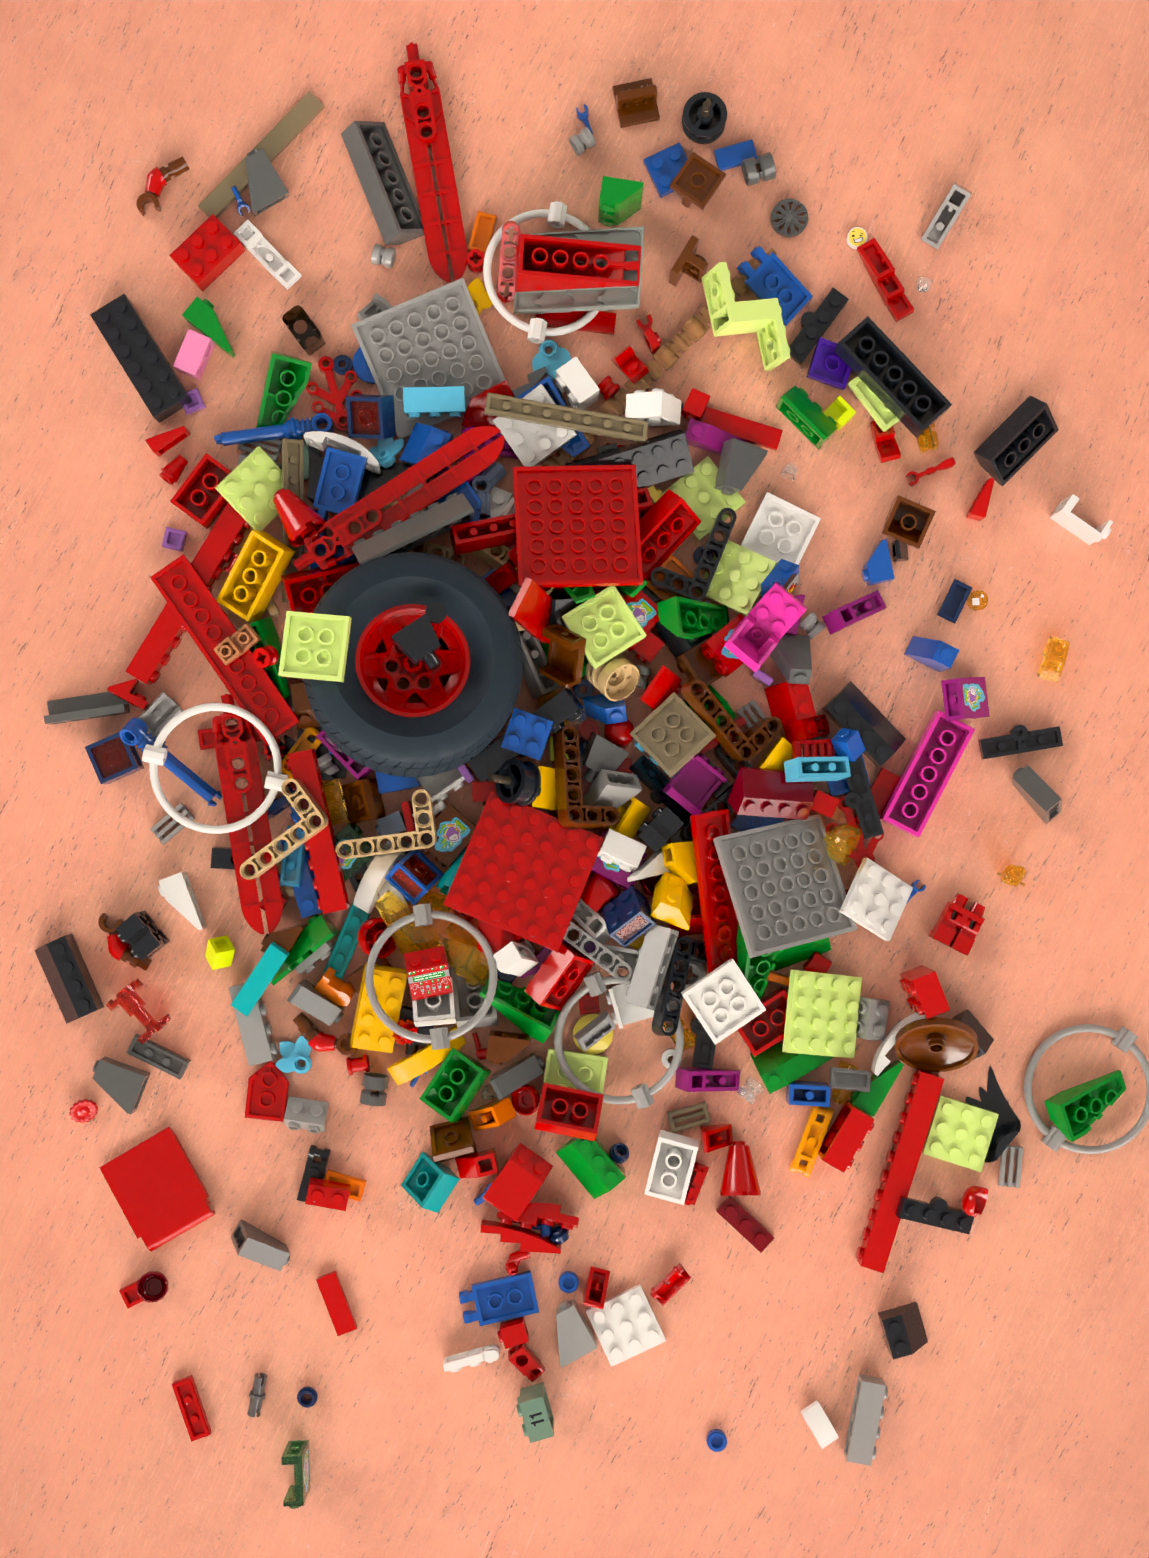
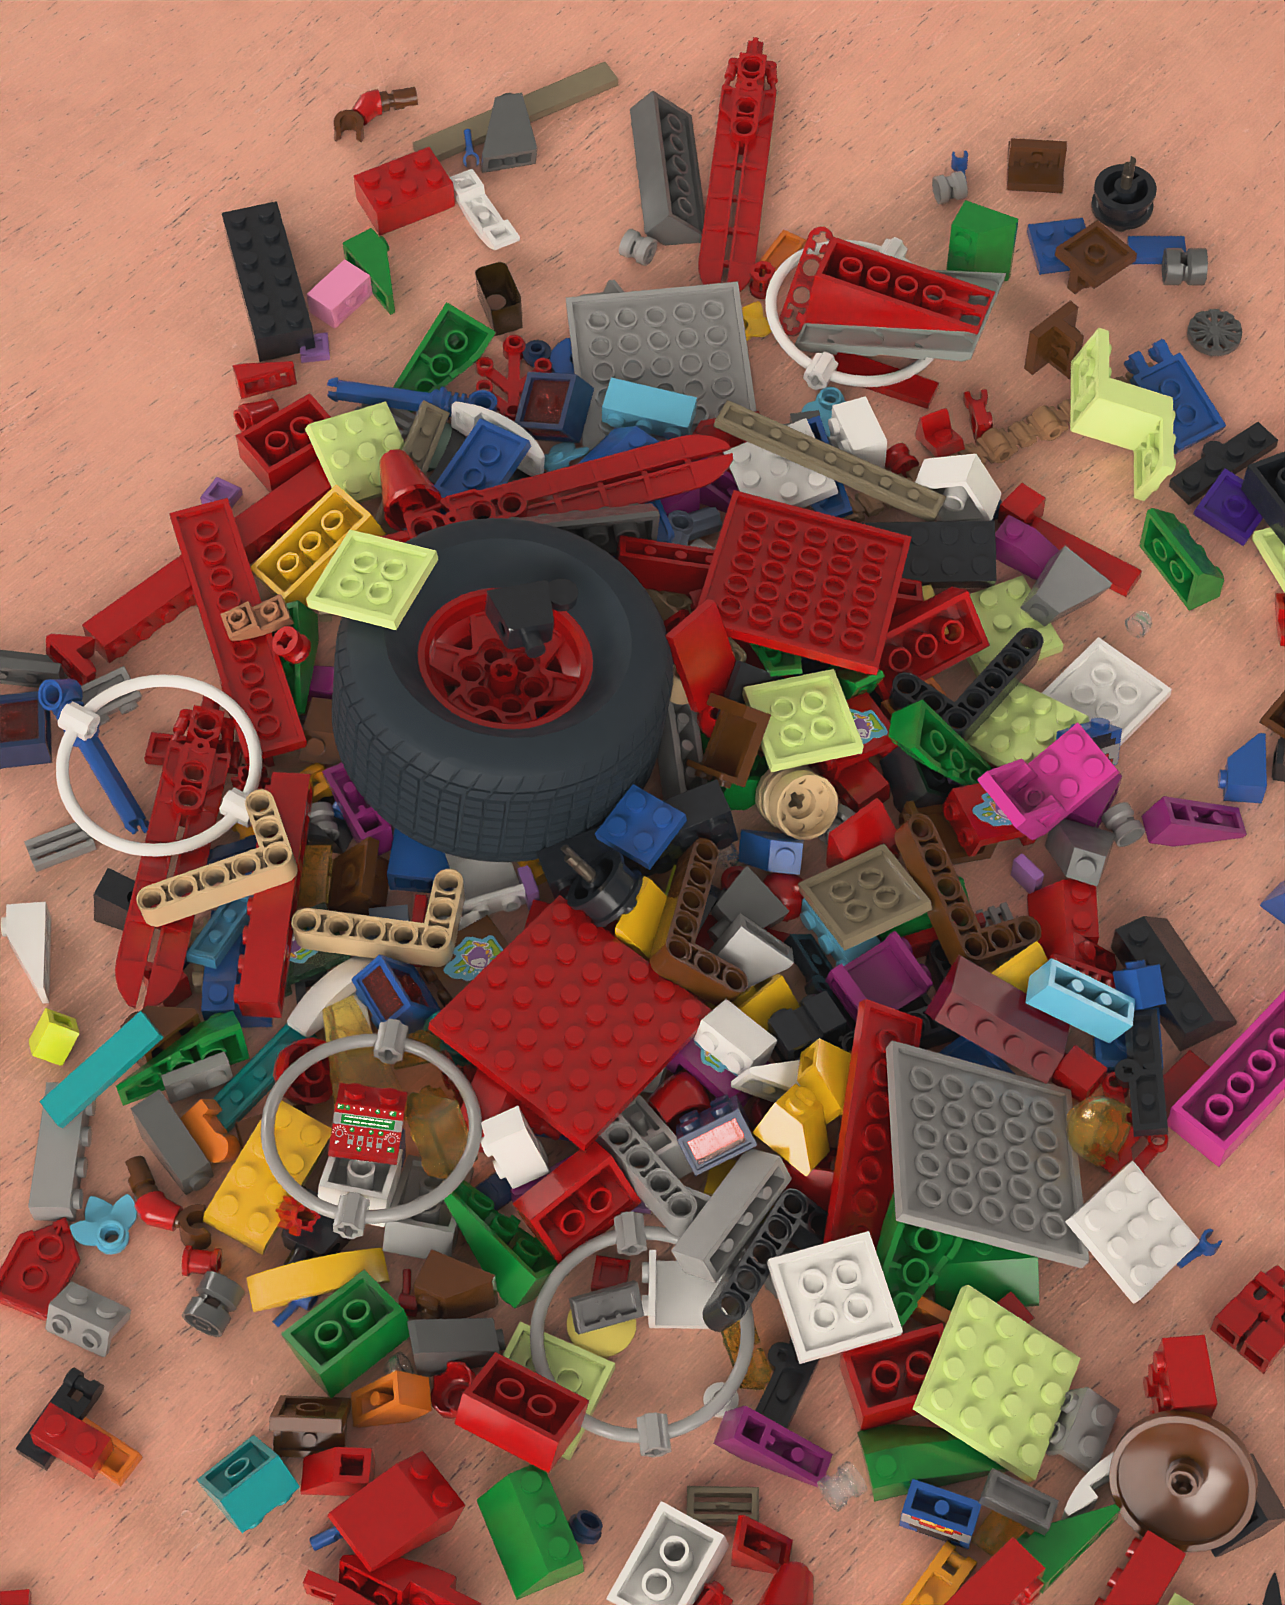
camera: 15 degrees right, 30 degrees down
dark blue plate [573,679,593,699] -> none
neon yellow panel [823,395,856,431] -> none

